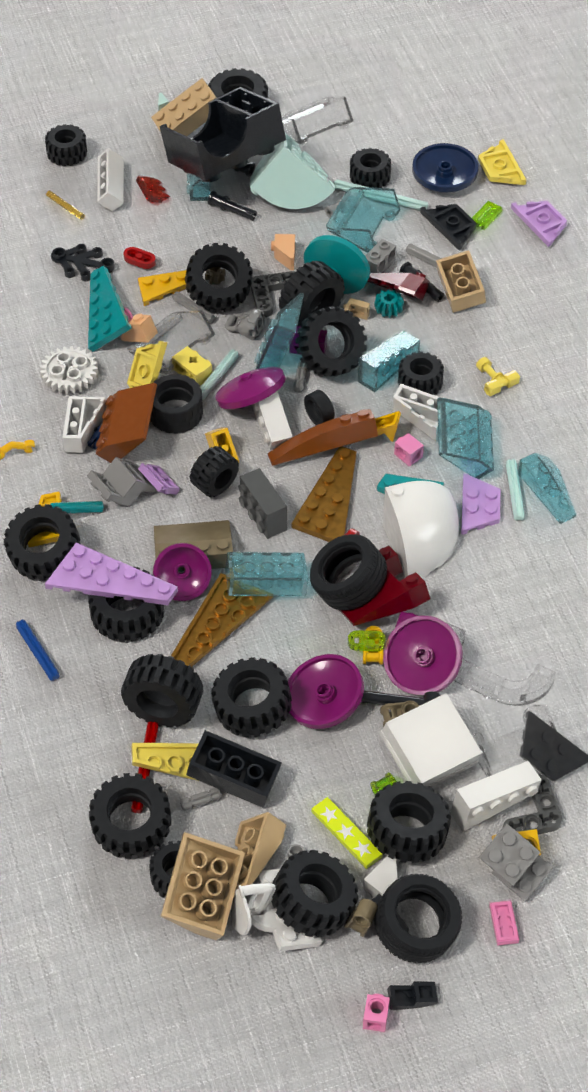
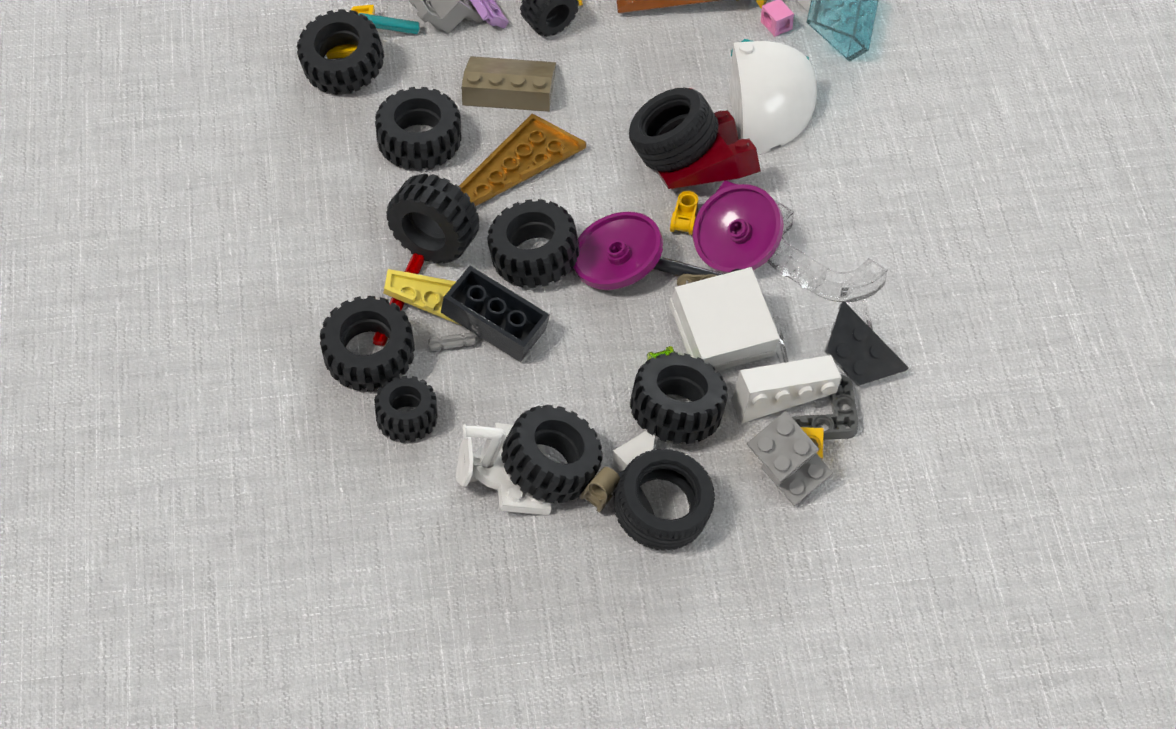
camera: 10 degrees right, 0 degrees up
blue axle [16,619,60,681] -> none
lavender wing [45,543,178,605] -> none
magenta dish [153,543,212,601] -> none
tan slope [161,832,245,940] -> none
clear light blue brick [225,552,309,596] -> none
tan wedge [235,812,286,891] -> none
dark grey brick [238,468,287,539] -> none
pearl gold wing [291,446,357,542] -> none
neon yellow tile [311,797,383,869] -> none
clear neon green beam [348,630,386,651] -> none
bright pink brick [363,994,390,1032] -> none
black slope [387,981,438,1010] -> none
lavender wing [461,474,501,535] -> none
bright pink plate [489,900,519,946] -> none
light aqua axle [506,459,524,521] -> none
clear light blue wedge [518,453,576,524] -> none

